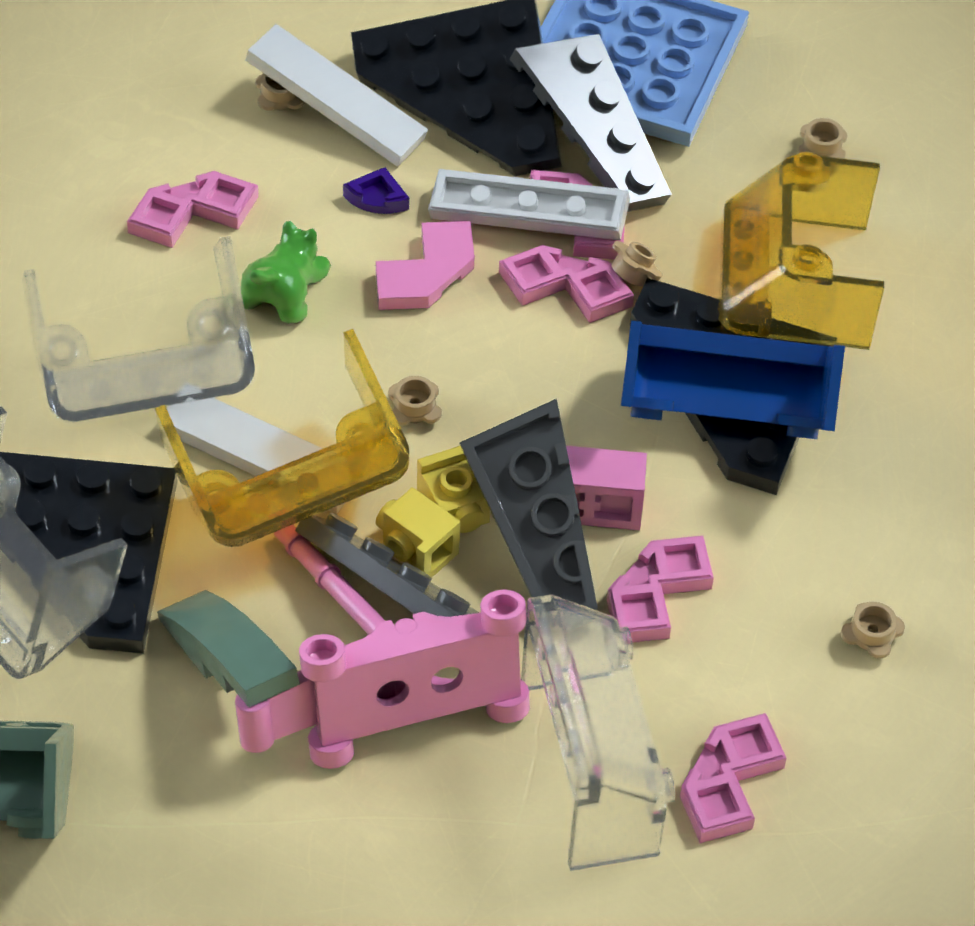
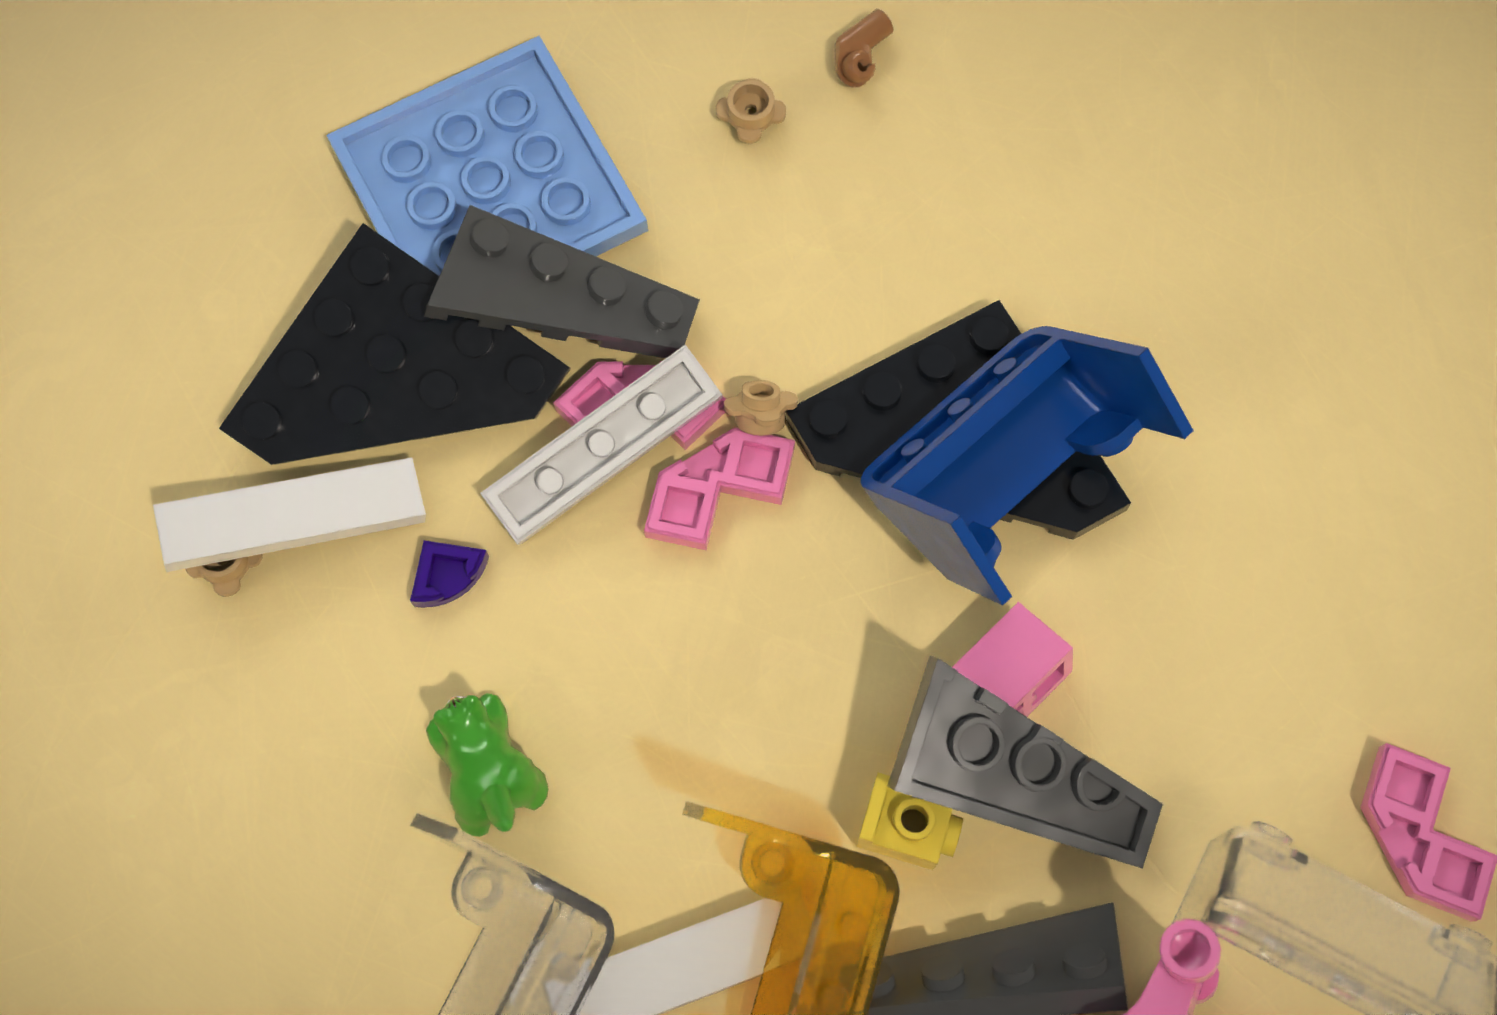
camera: 45 degrees left, 20 degrees up
bright pink tile [127,171,259,248] -> none
light yellow brick [375,487,461,578] -> none
bright pink tile [376,221,475,310] -> none
tan plate [388,376,442,426] -> none
bright pink tile [607,535,714,644] -> none
clear yellow windscreen [719,152,884,350] -> none
tan plate [841,602,905,659] -> none
none -> medium nougat arm [835,9,893,87]

